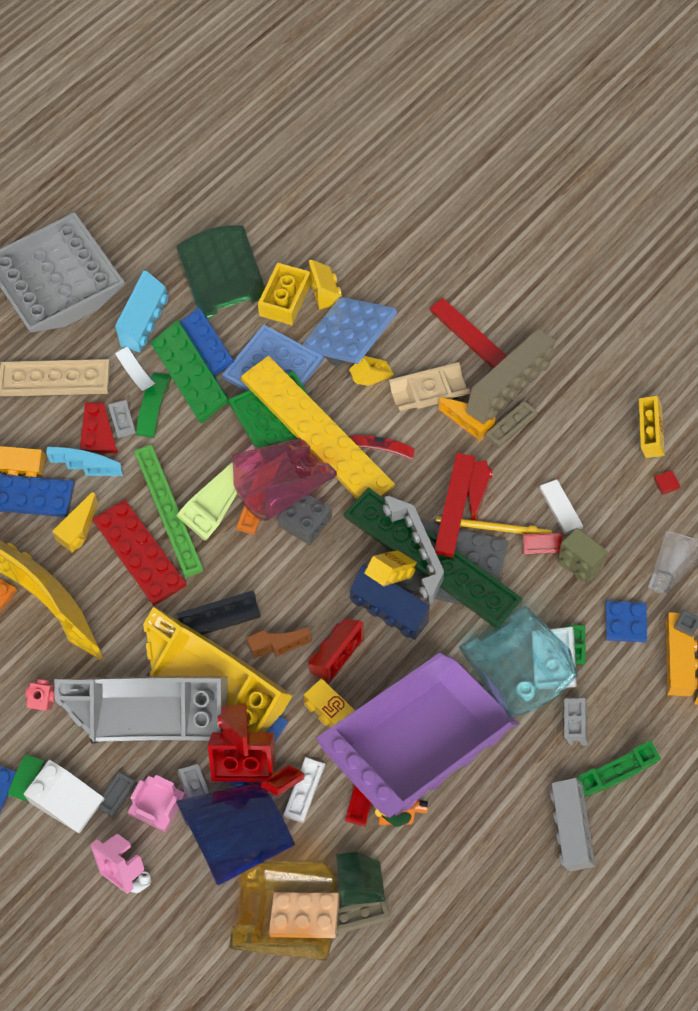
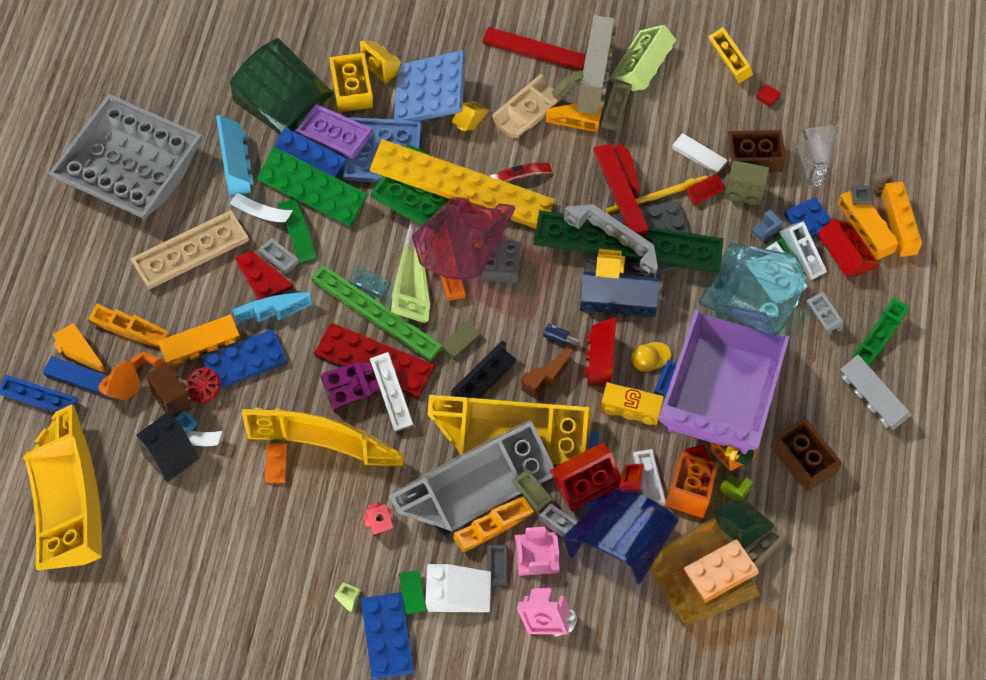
camera: 35 degrees left, 0 degrees up
yellow slope [52,492,98,553] -> none
red slope [217,704,249,756] -> none
none -> medium lavender plate [296,104,374,160]
none -> magenta hips [320,362,379,412]
none -> clear light blue plate [349,267,391,299]
none -> white plate [370,352,414,432]
none -> olive tile [441,321,481,360]
none -> light orange slope [453,496,534,553]
none -> olive tile [512,468,553,512]
none -> dark blue piece [543,324,580,346]
none -> olive plate [552,70,584,98]
none -> yellowish green slope [609,25,676,91]
none -> yellow cap [630,342,671,372]
none -> orange slope [665,451,719,518]
none -> lime panel [719,475,753,504]
none -> reddish brown brick [725,130,786,173]
none -> sand blue panel [752,210,783,243]
none -> reddish brown brick [770,418,842,492]
none -> white slope [779,221,827,280]
none -> red slope [817,218,880,277]

